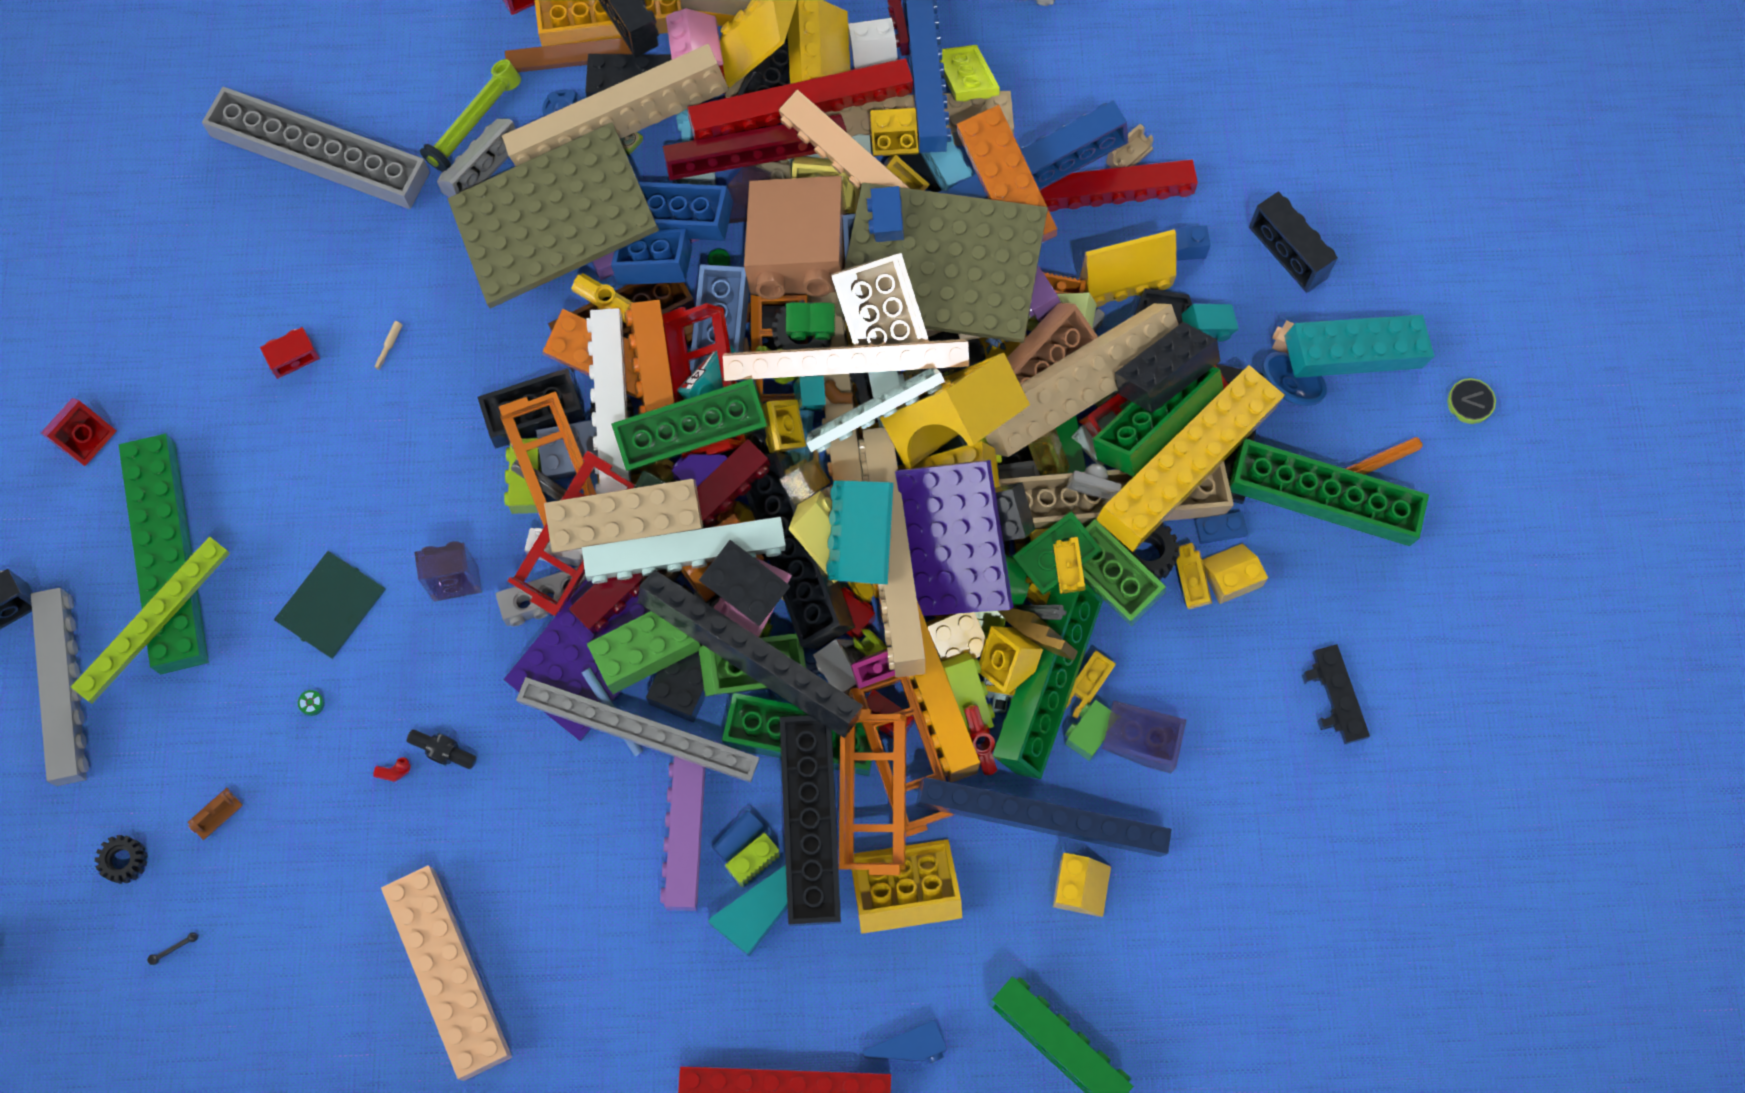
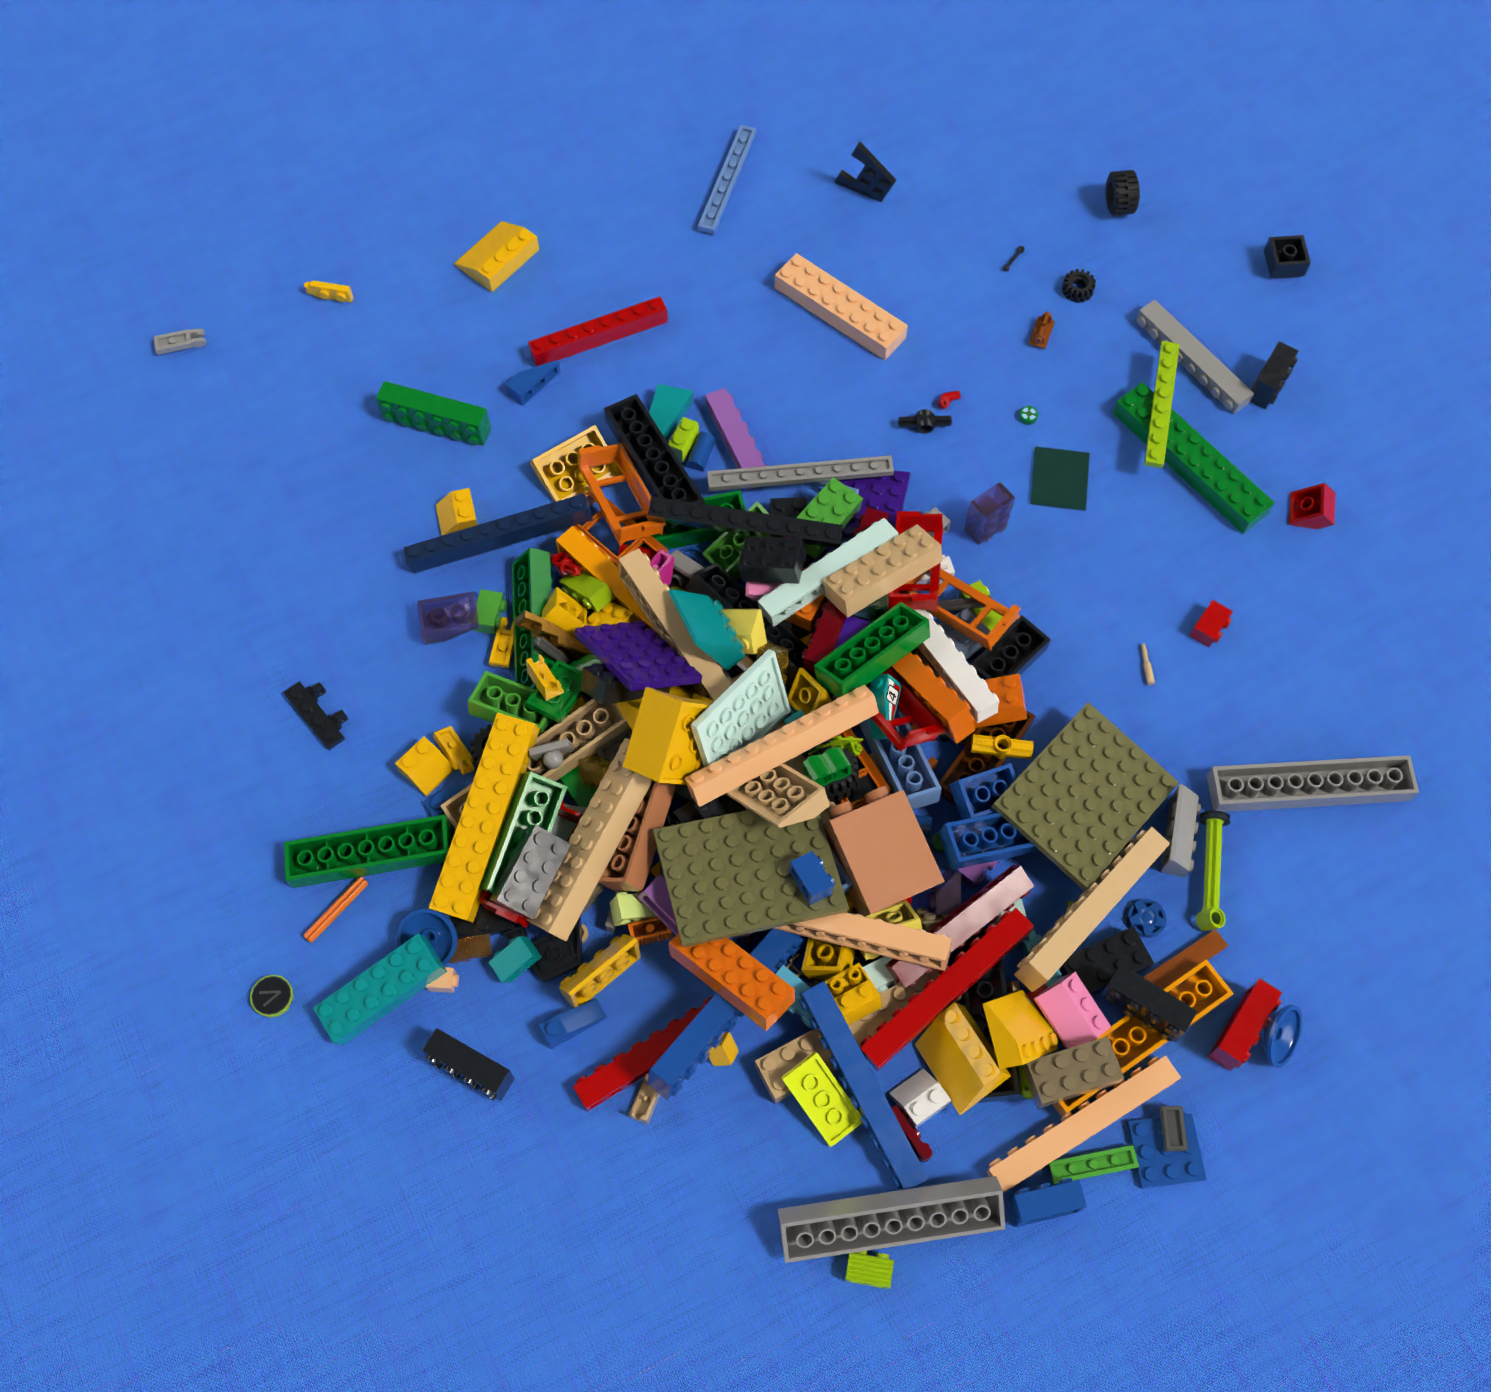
camera: 155 degrees right, 5 degrees down
none -> clear orange slope [450,934,492,964]

